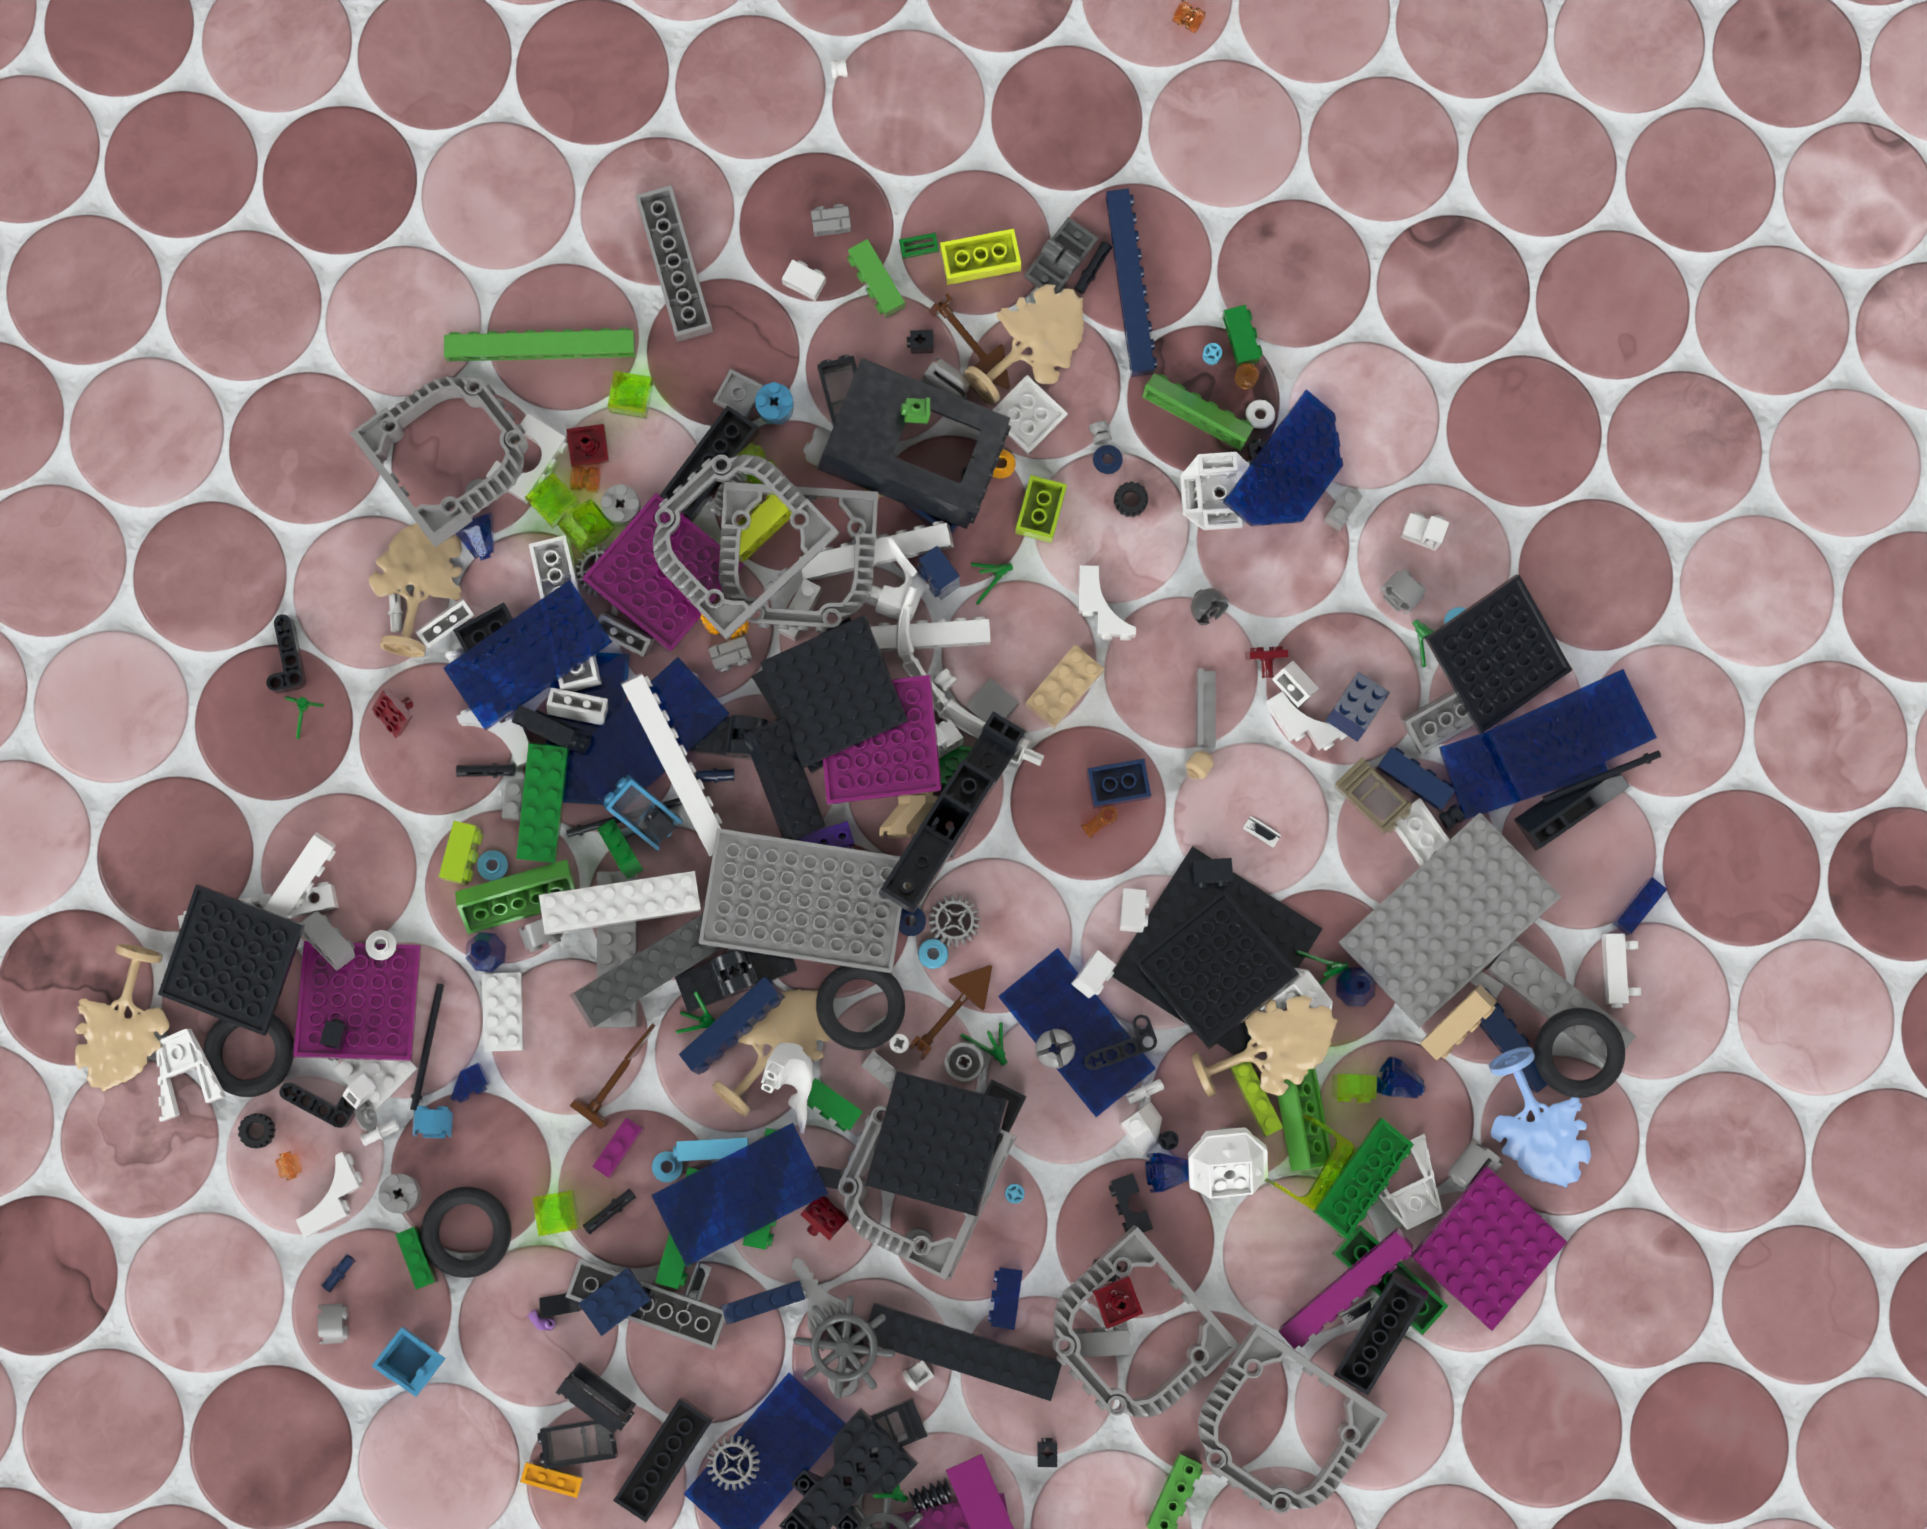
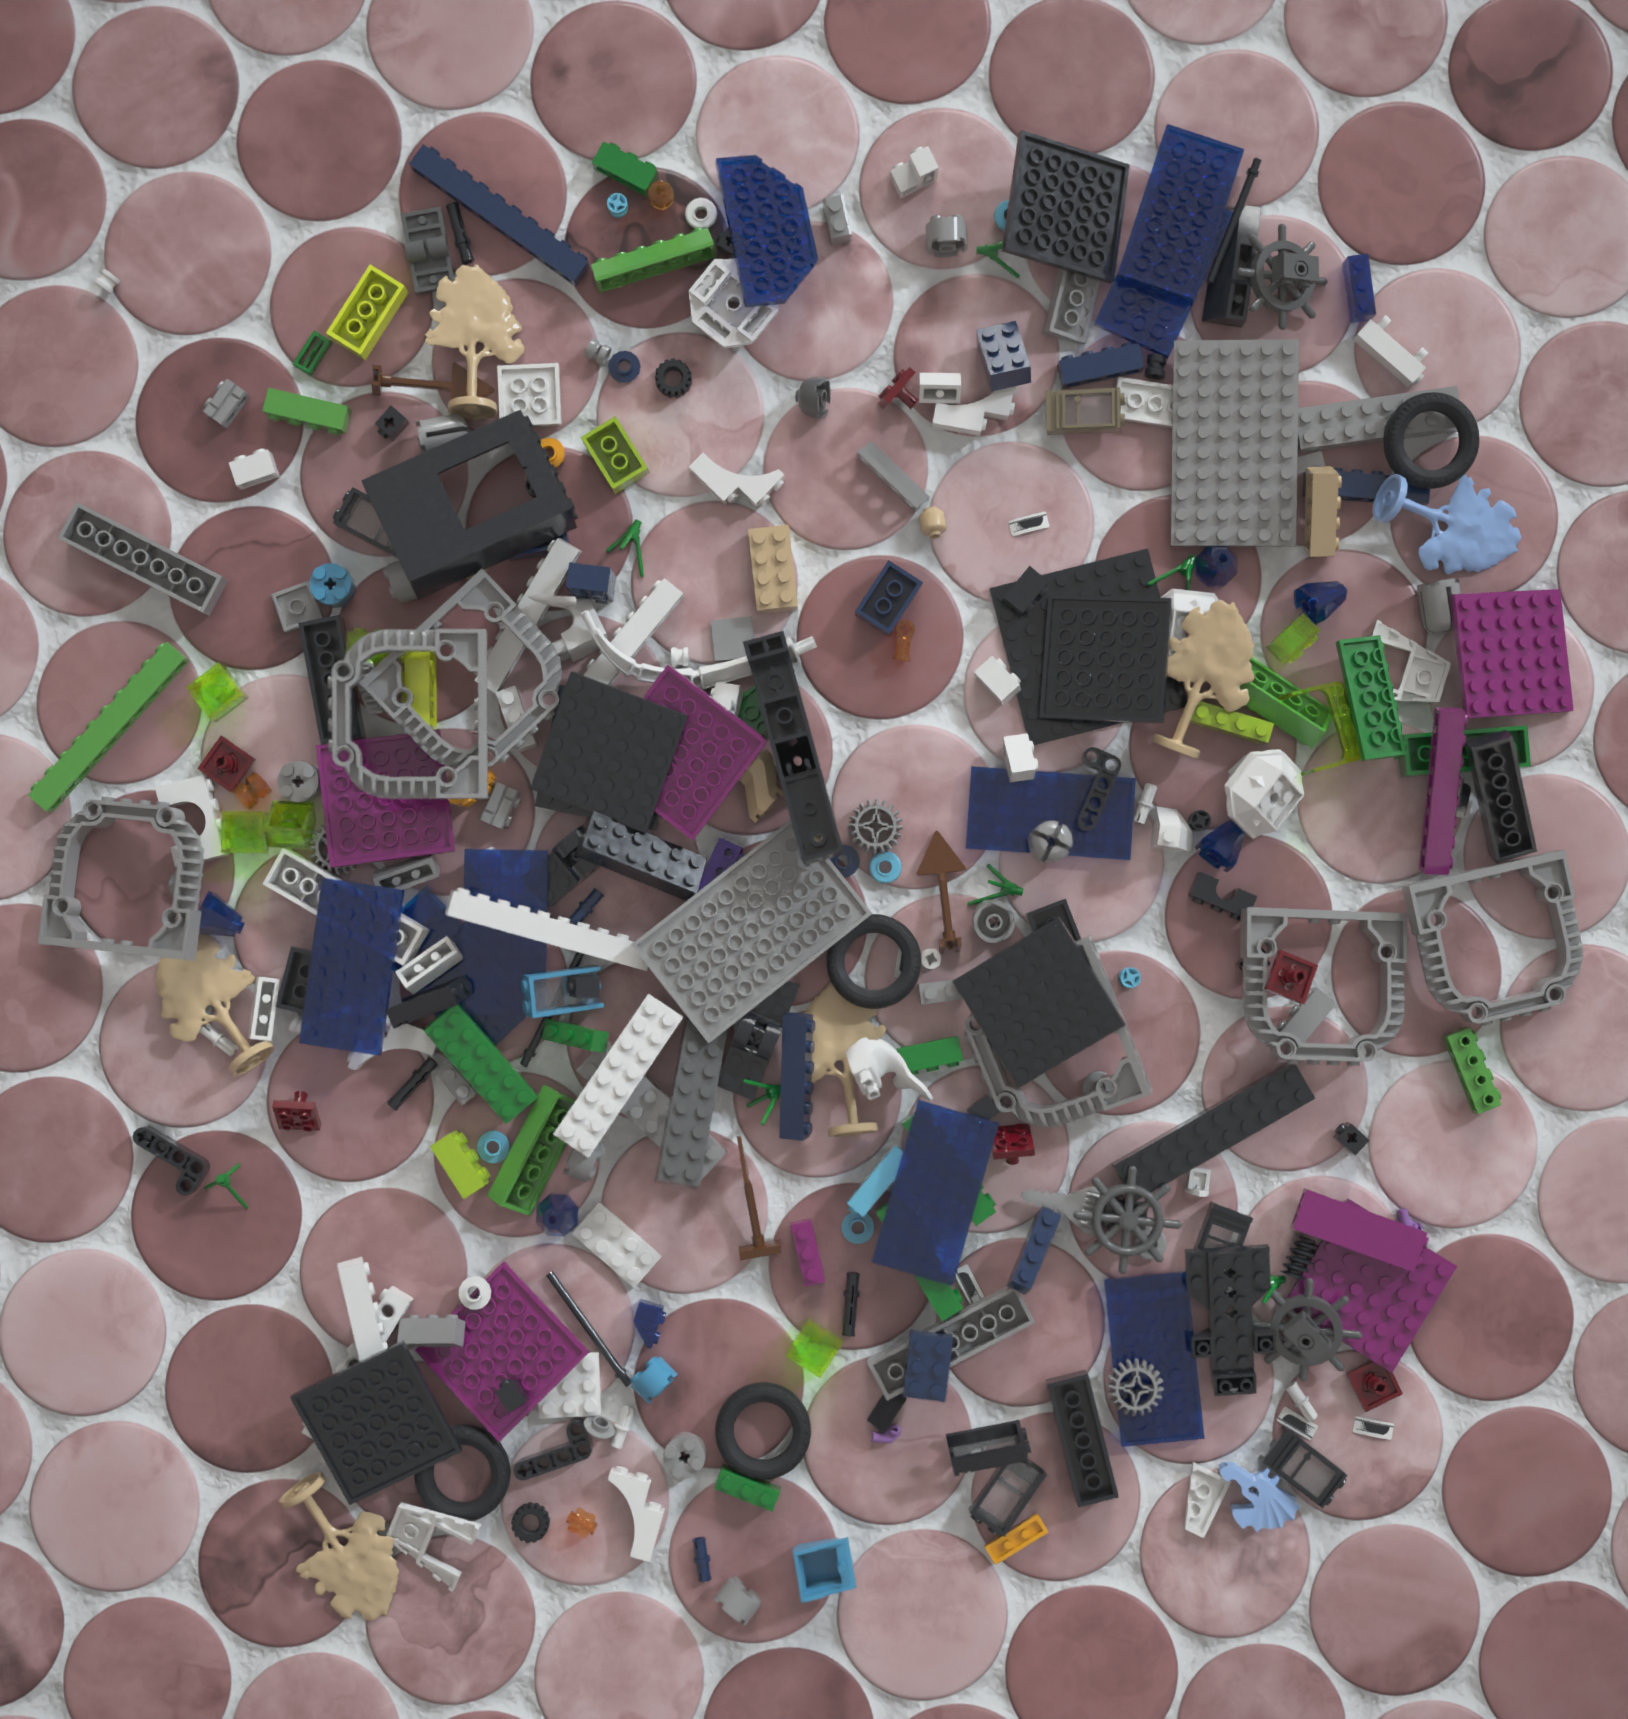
camera: 40 degrees left, 5 degrees up
white brick [342,1074,377,1109] -> none
bright green brick [901,397,930,424] -> none
clear blue brick [988,1267,1023,1330] -> none
none -> dark grey piece [1236,223,1328,330]

